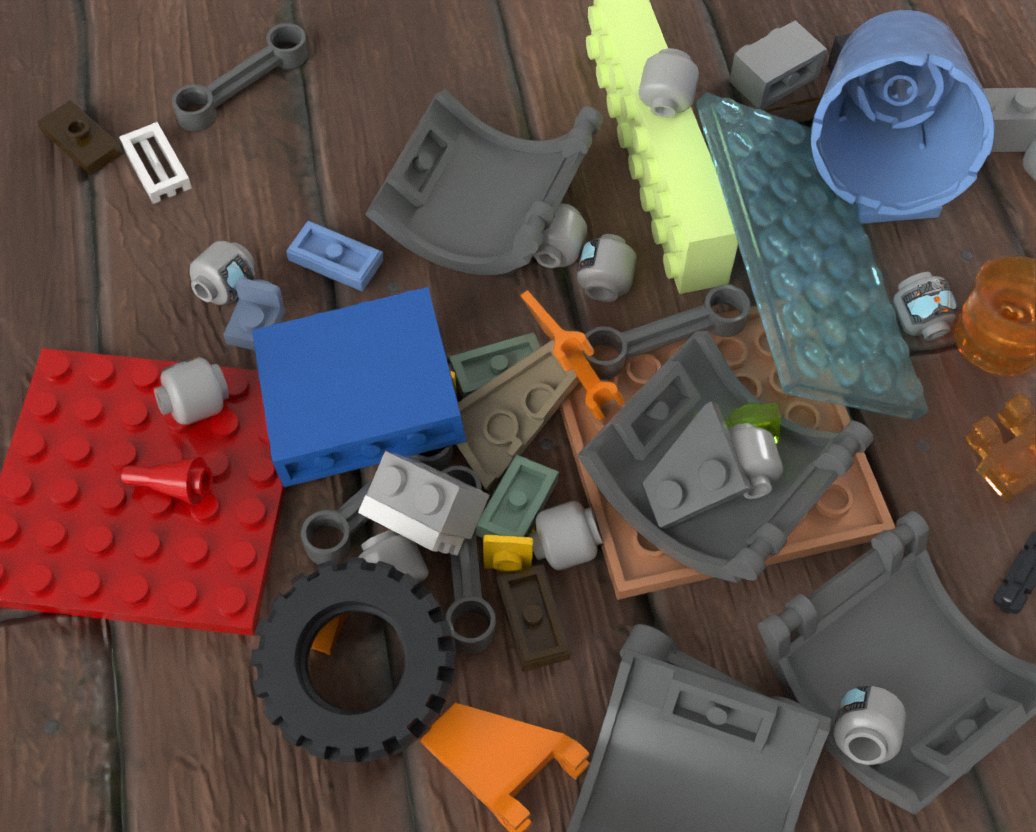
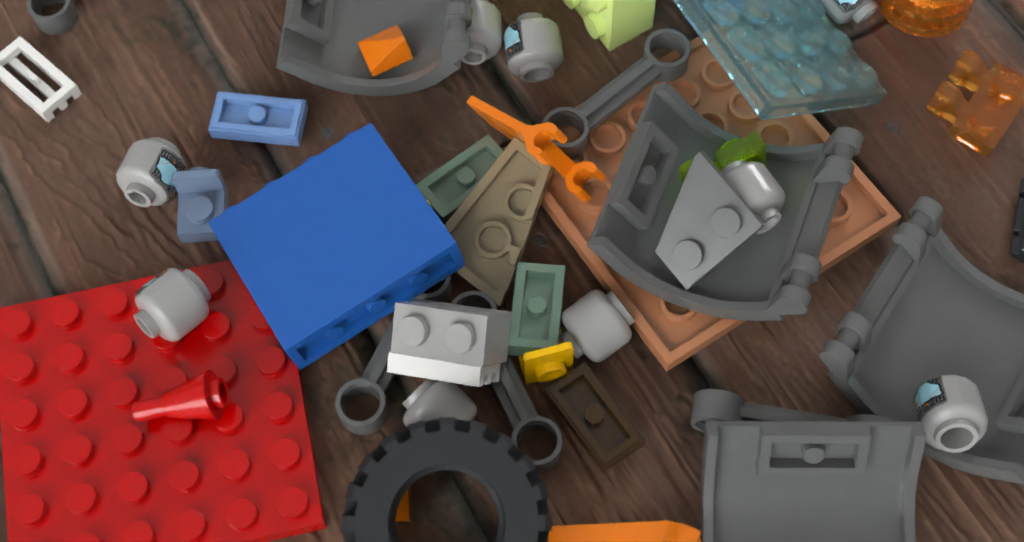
camera: 15 degrees left, 5 degrees up
none -> orange slope [357,25,413,77]

